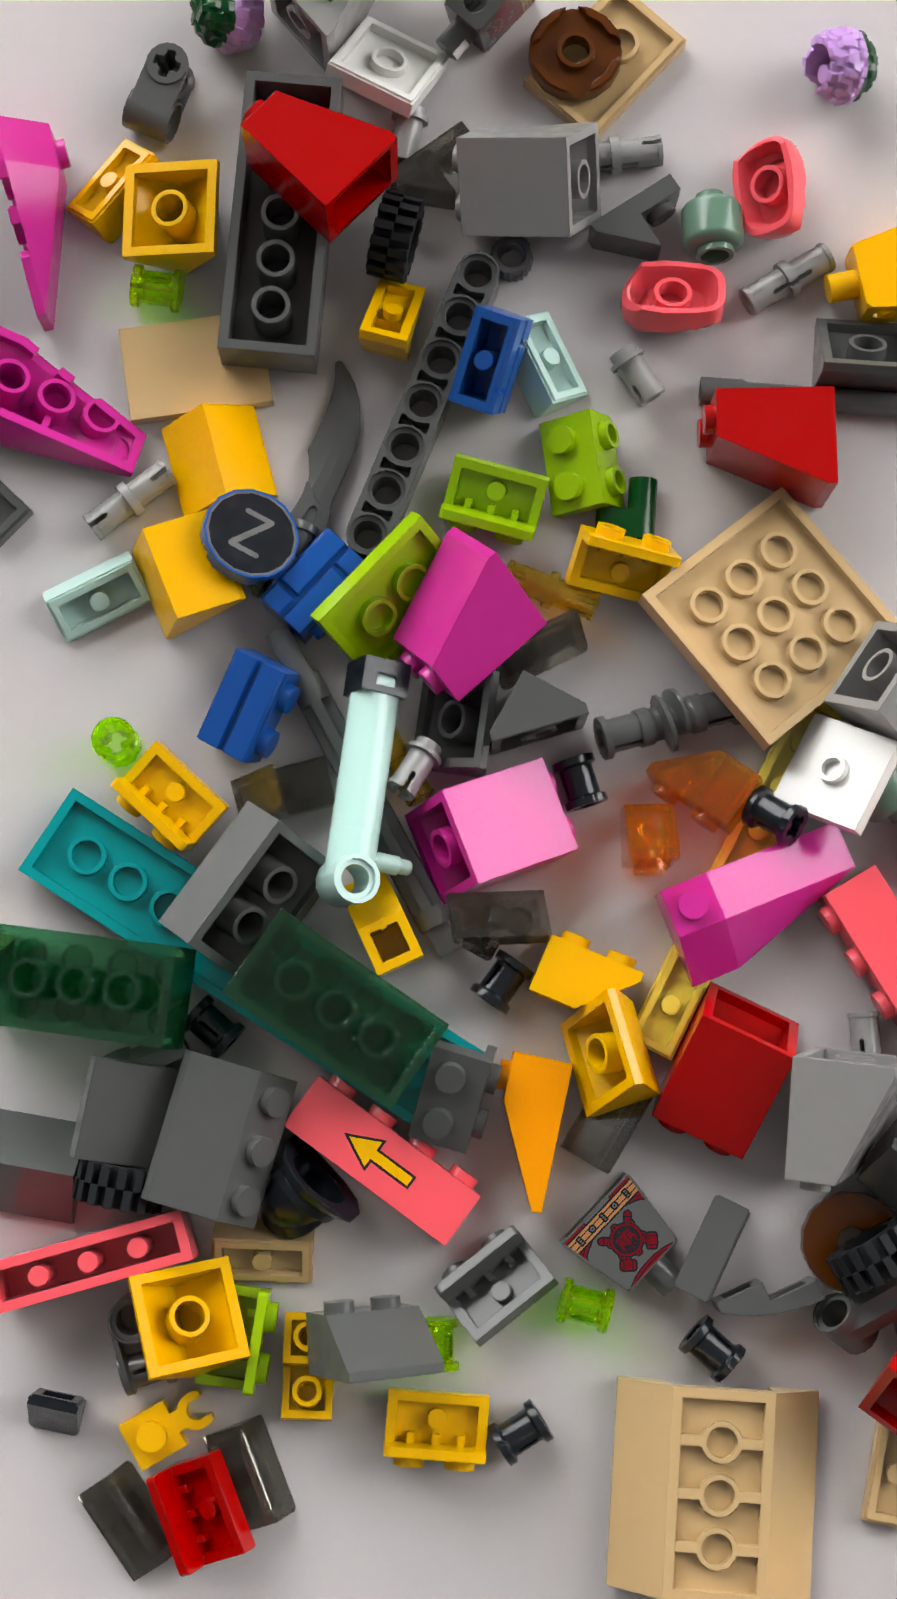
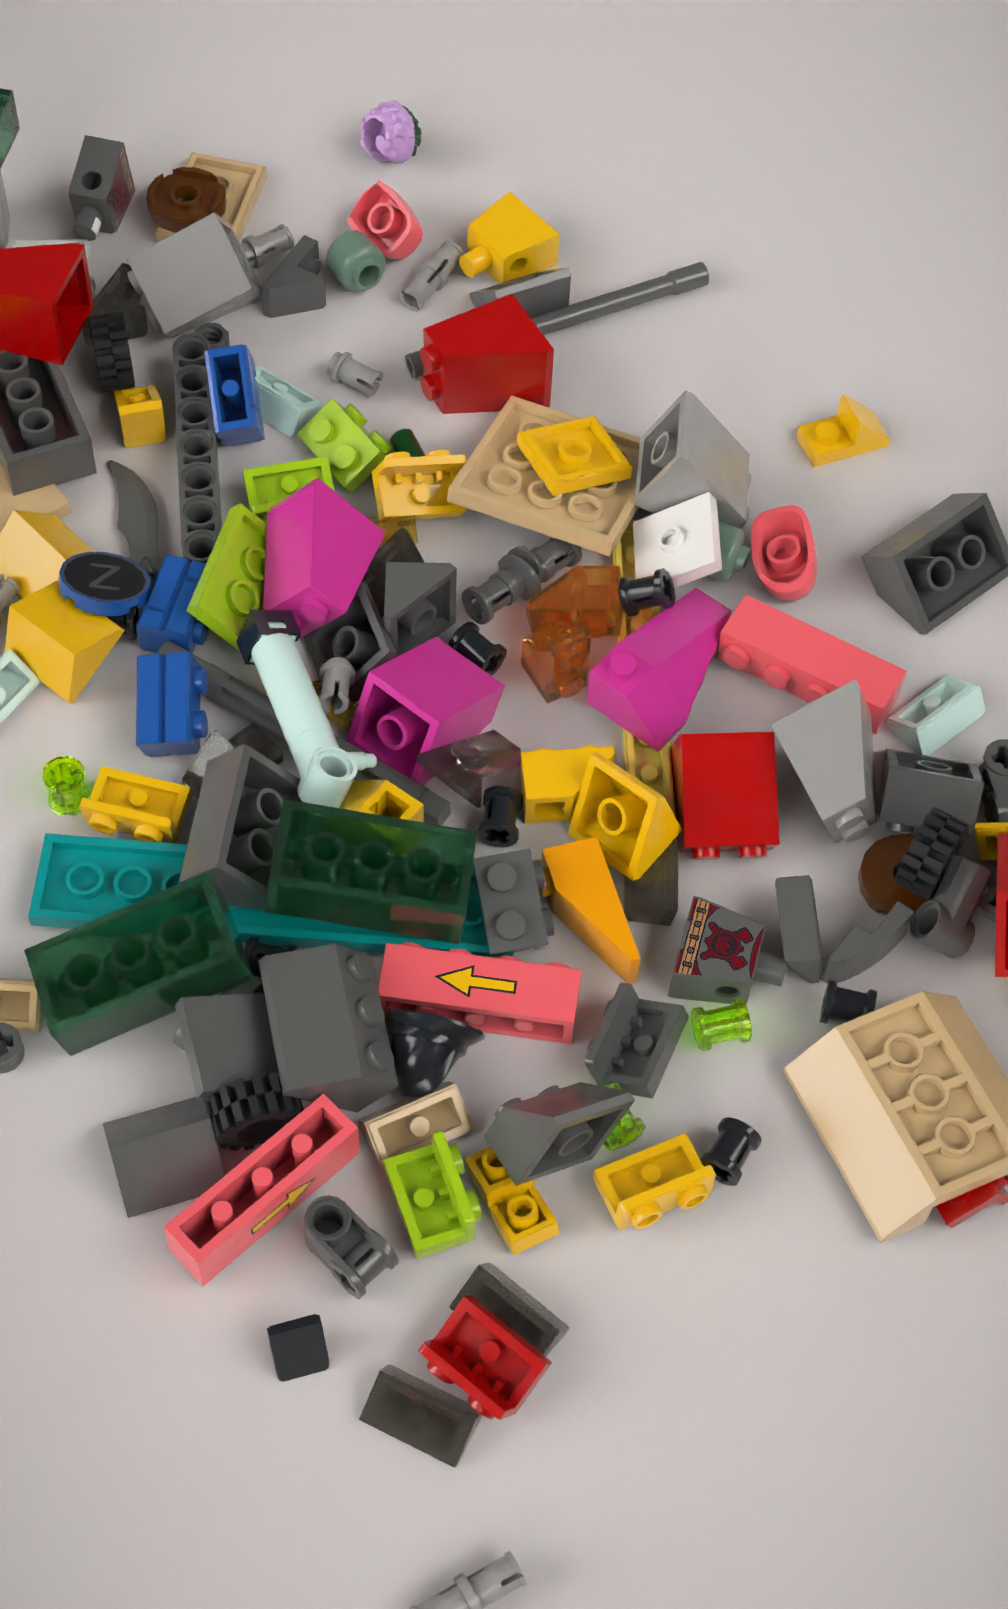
camera: 30 degrees left, 25 degrees down
yellow plate [118,1388,215,1471] -> none
yellow slope [128,1256,251,1380] -> none
coral piece [620,260,726,333] -> none
none -> yellow tile [517,416,633,496]

